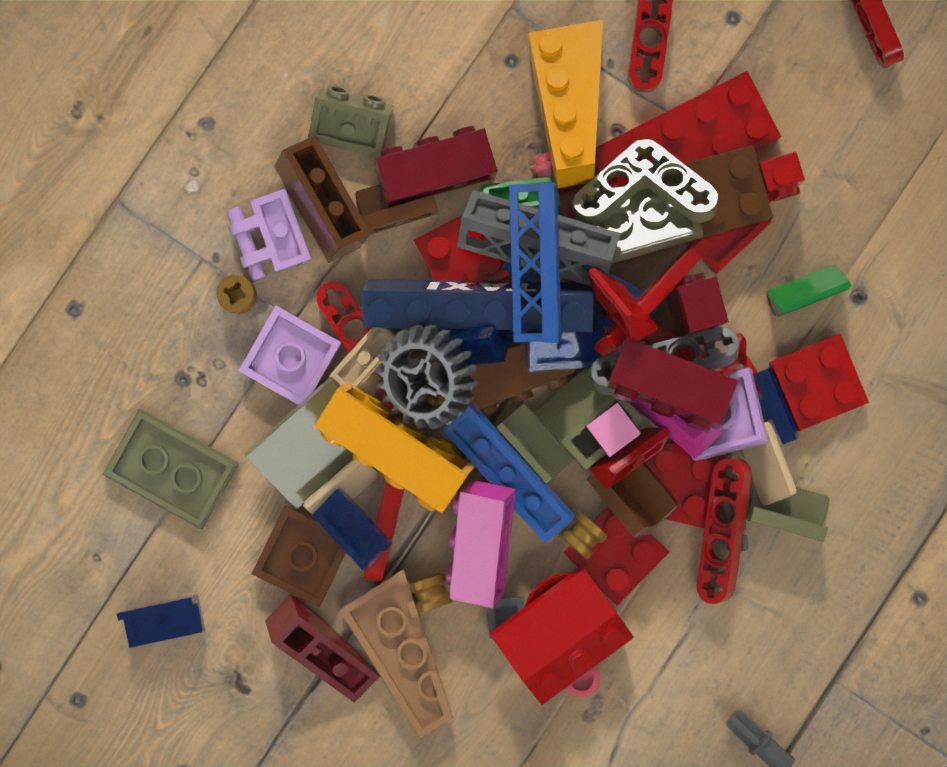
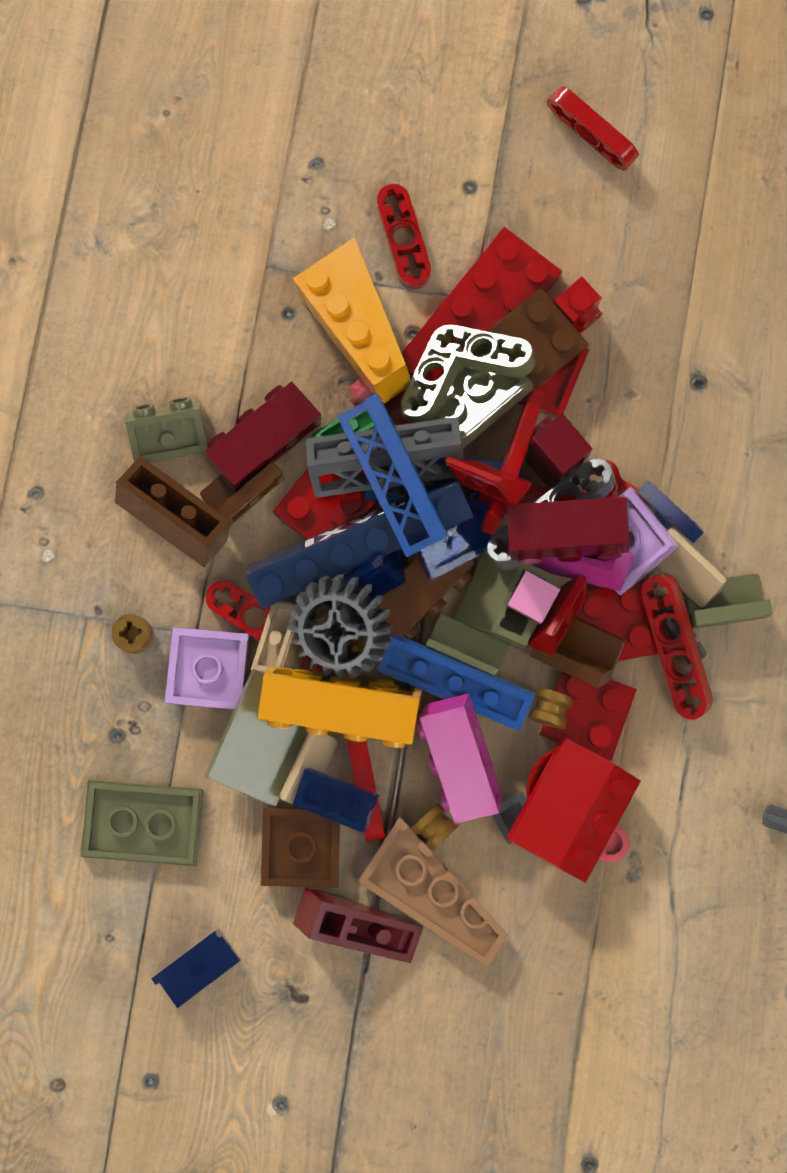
camera: 20 degrees left, 5 degrees down
lavender plate [227,188,312,282] -> none
green slope [766,265,852,317] -> none
red plate [769,333,869,431] -> none

